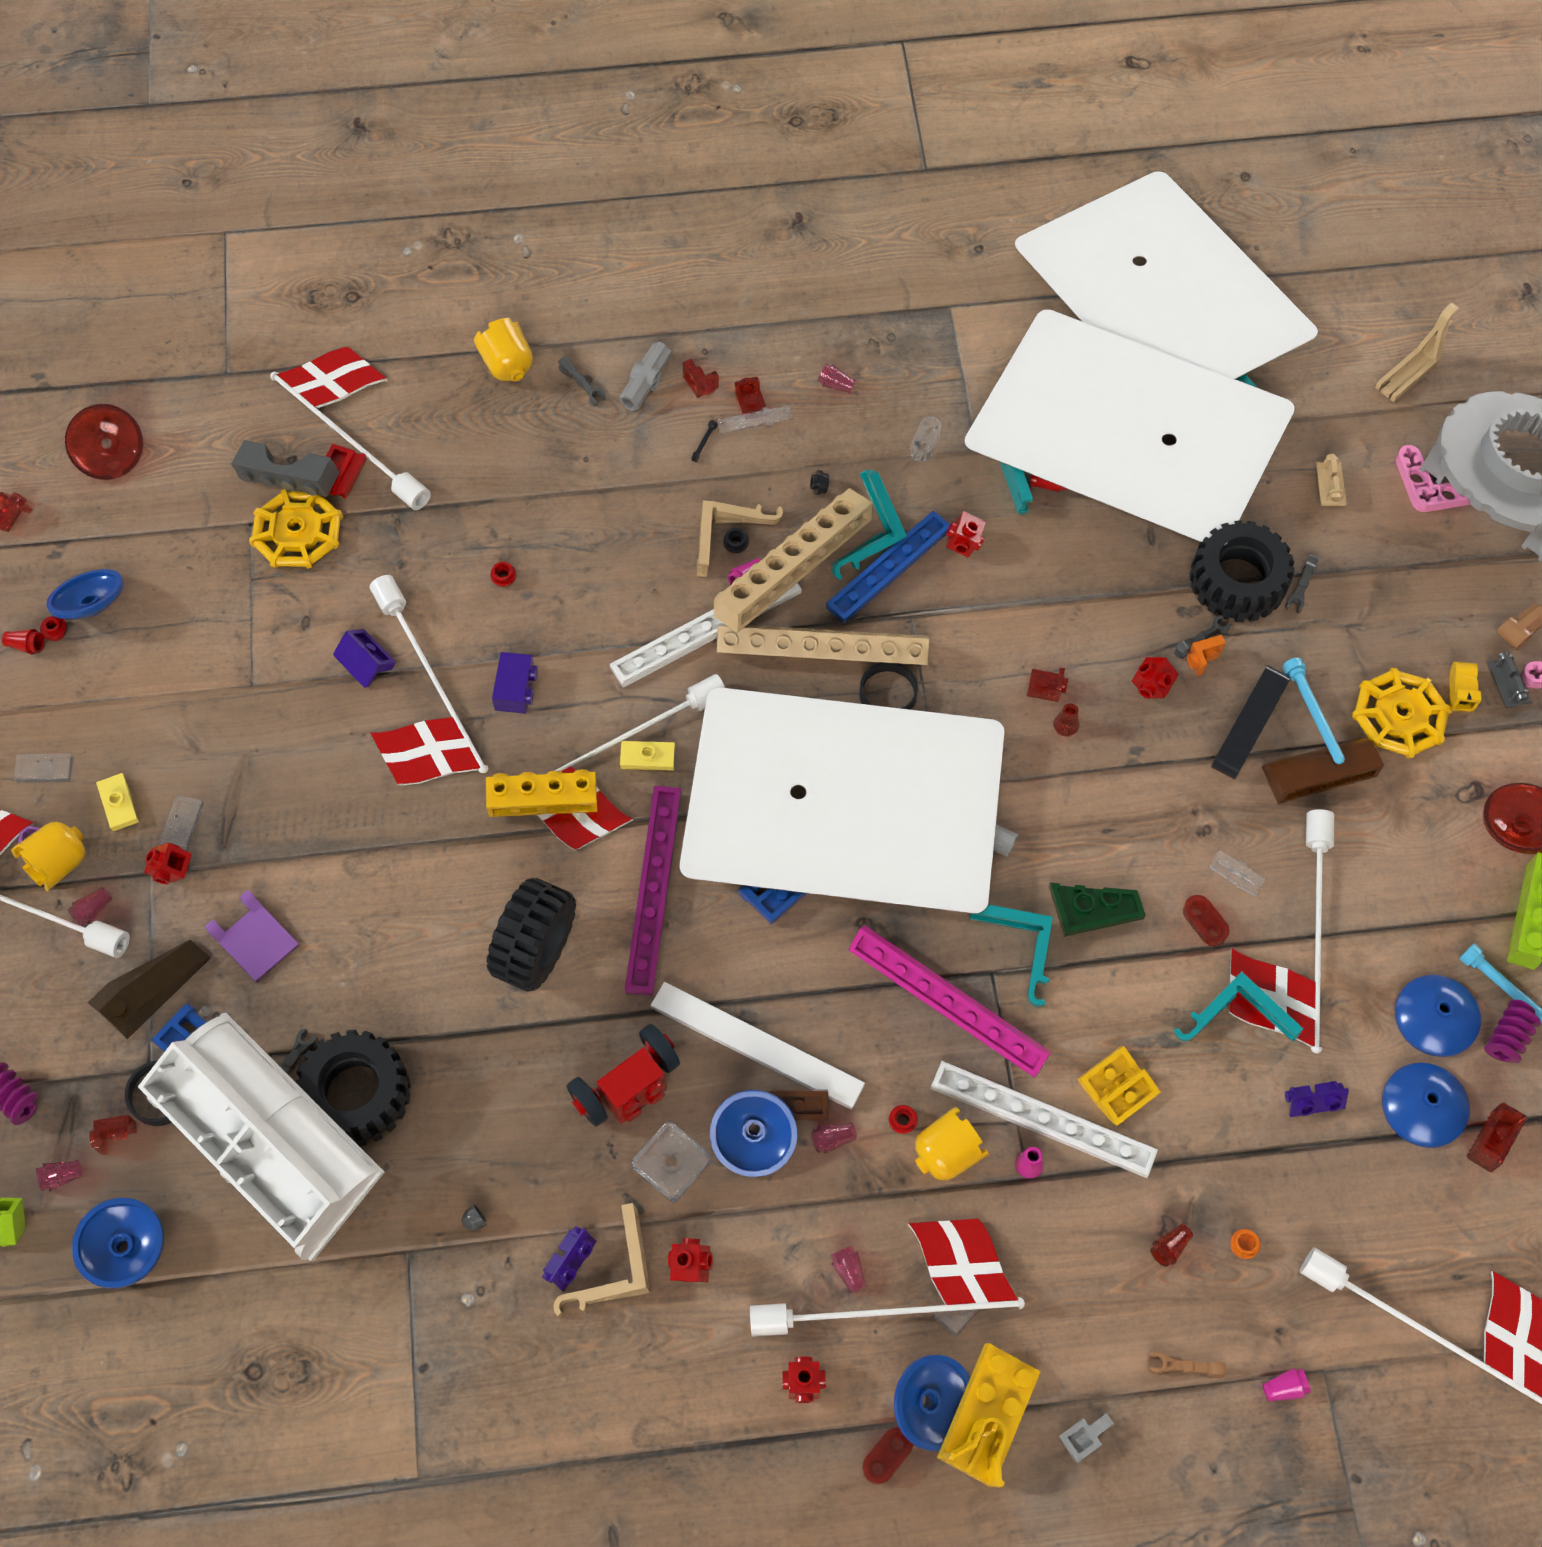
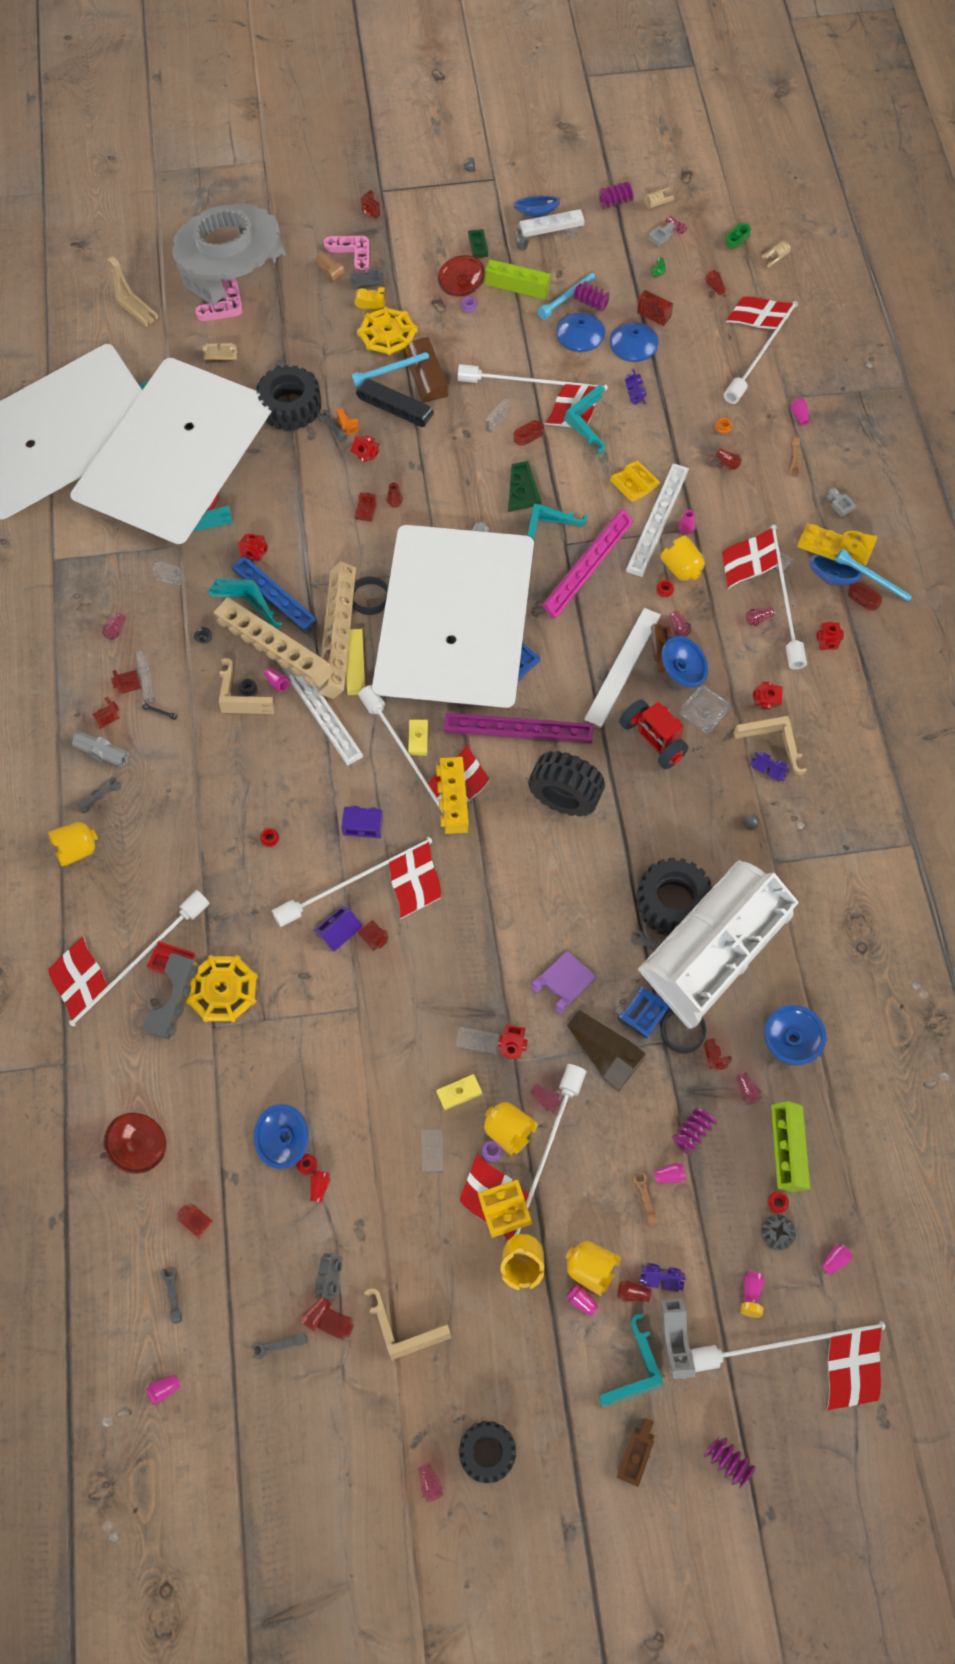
camera: 90 degrees left, 0 degrees up
none -> light yellow tile [346,629,366,695]
none -> clear red bracket [358,920,388,951]
none -> medium lavender plate [461,296,477,312]
none -> medium azure piece [835,548,912,601]

